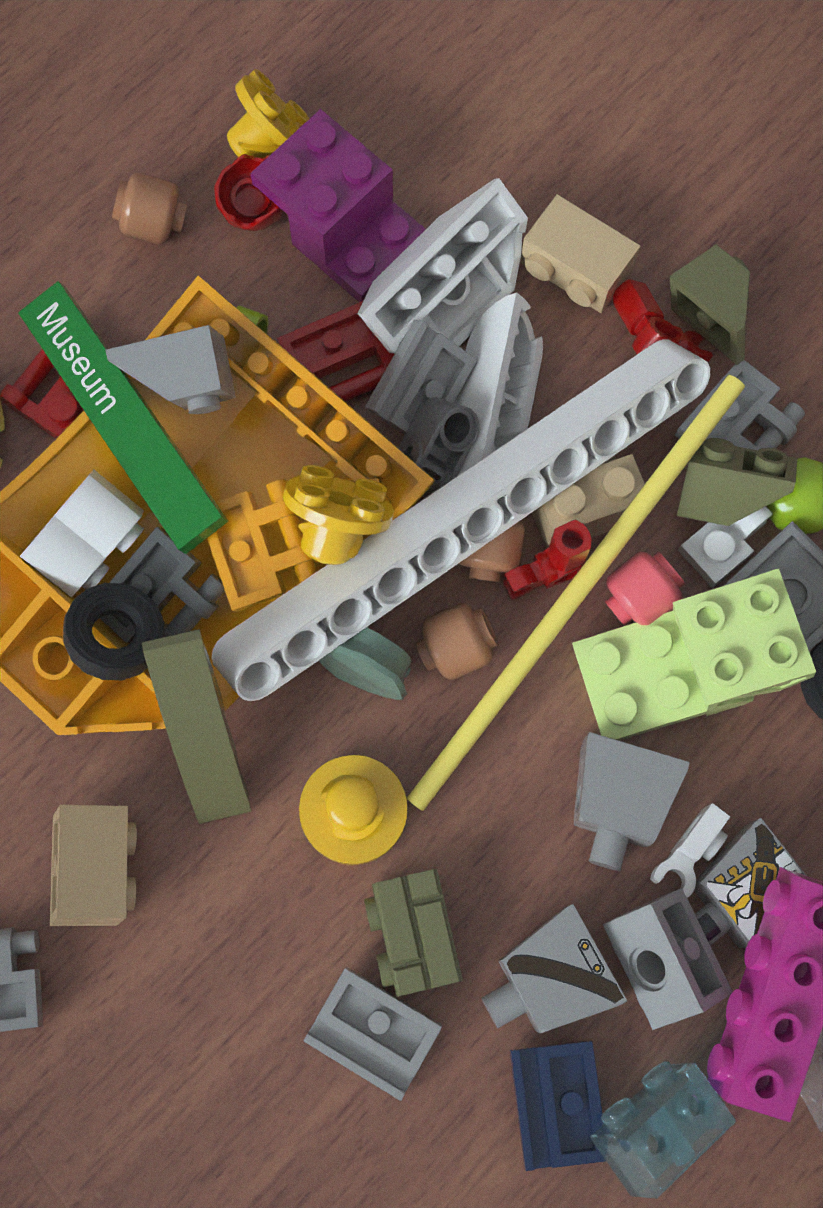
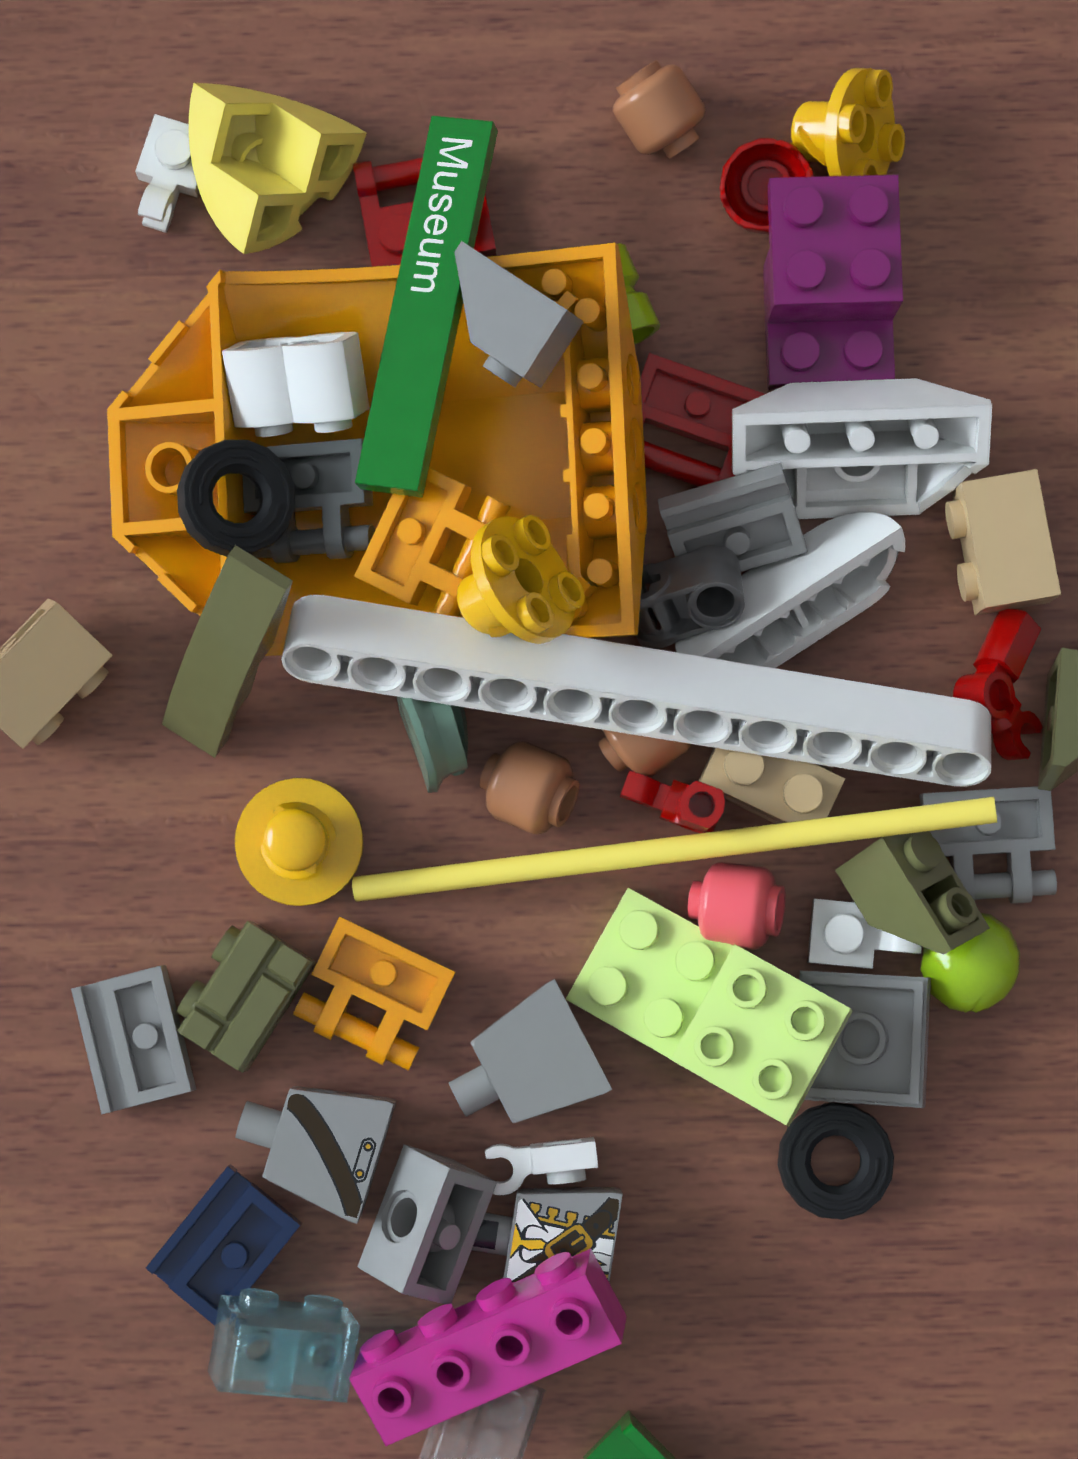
camera: 45 degrees right, 10 degrees up
none -> light orange plate [293,916,456,1071]

